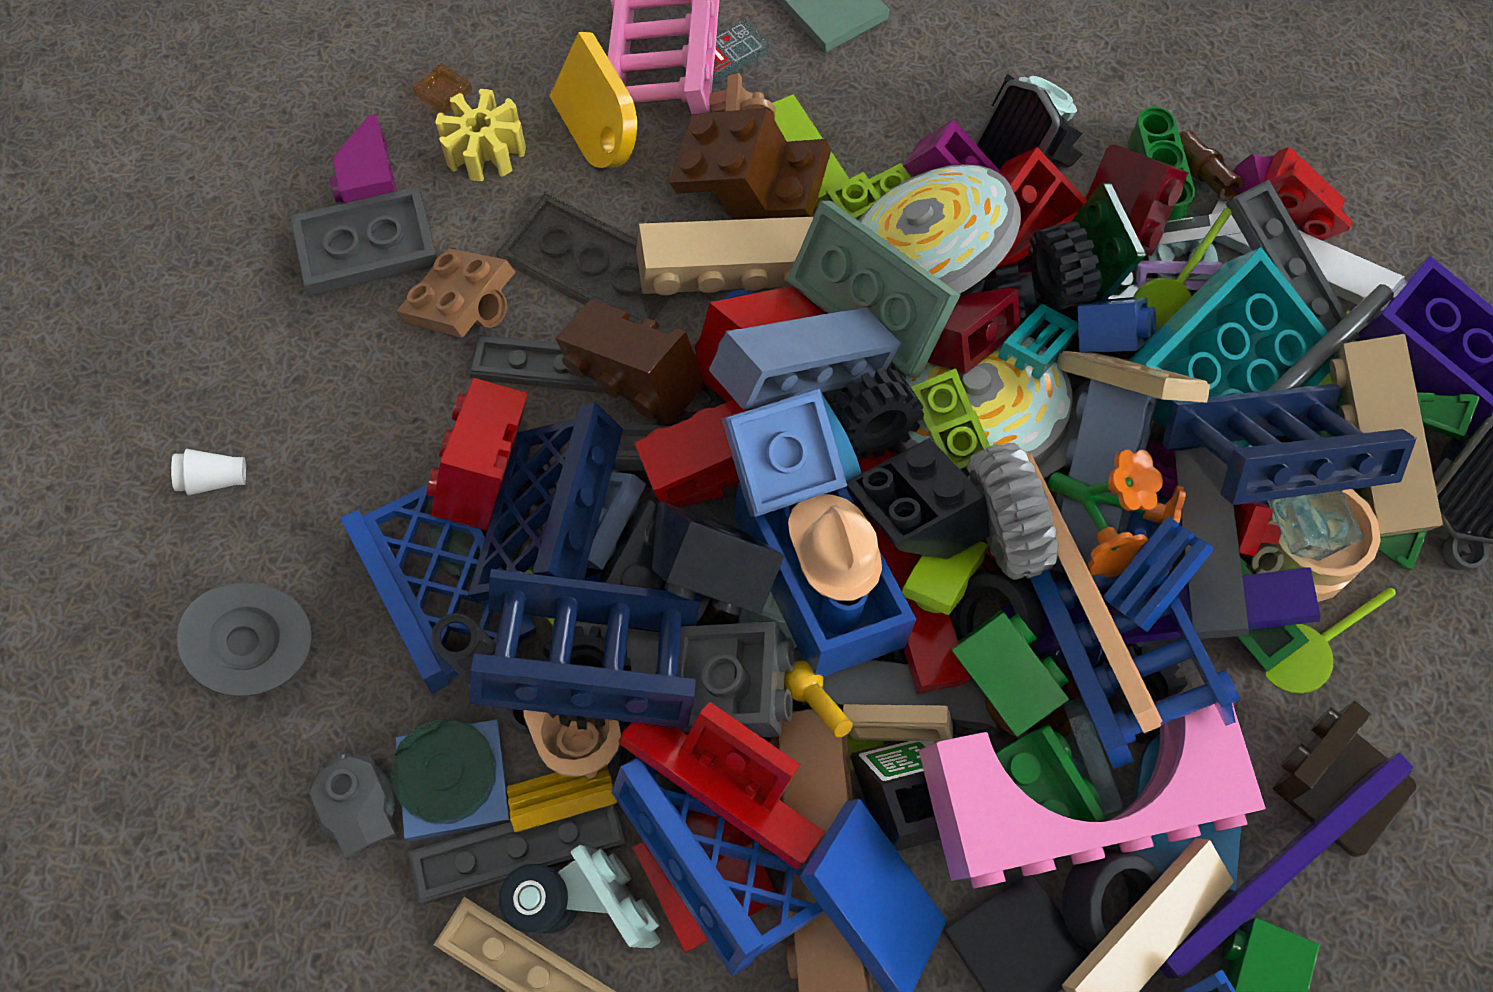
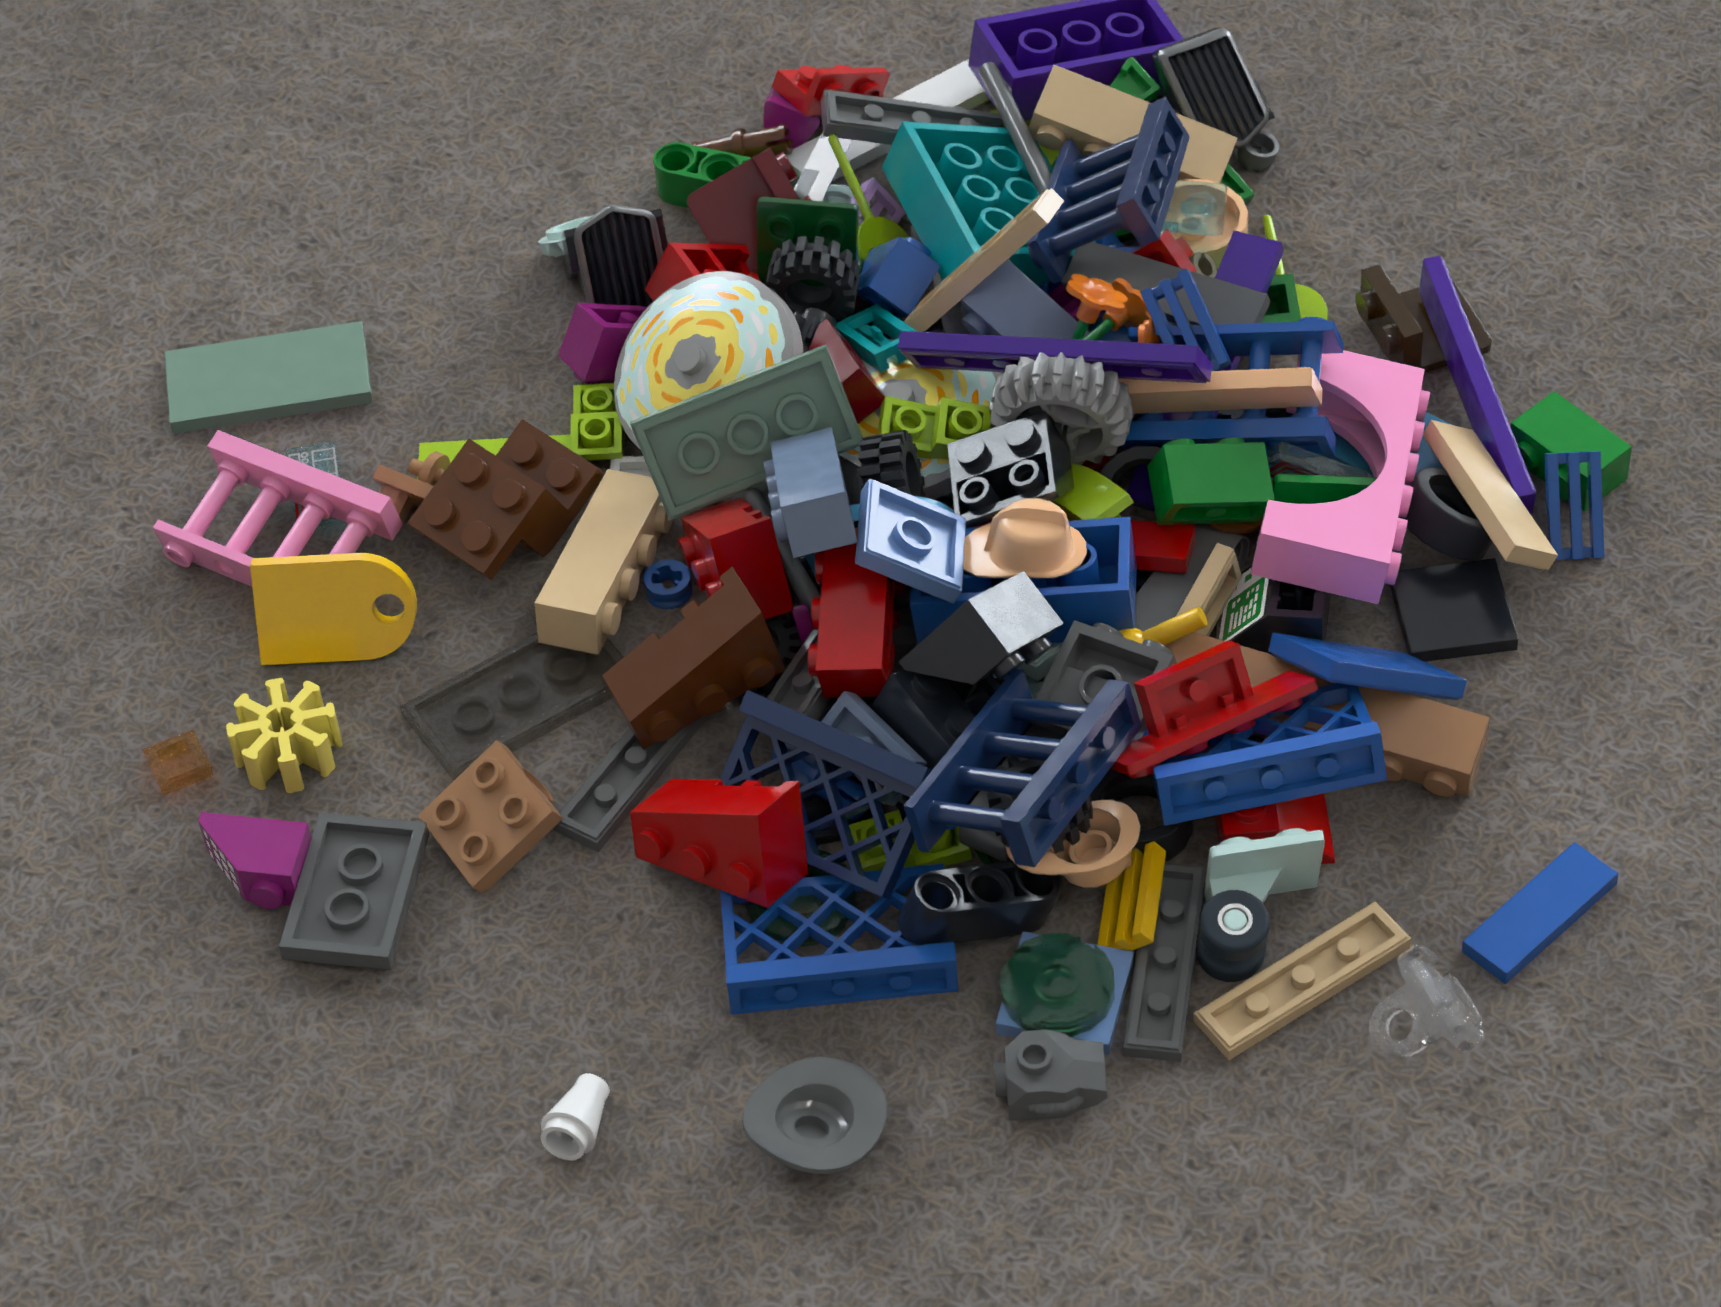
camera: 60 degrees left, 15 degrees down
none -> dark purple tile [898,331,1213,383]

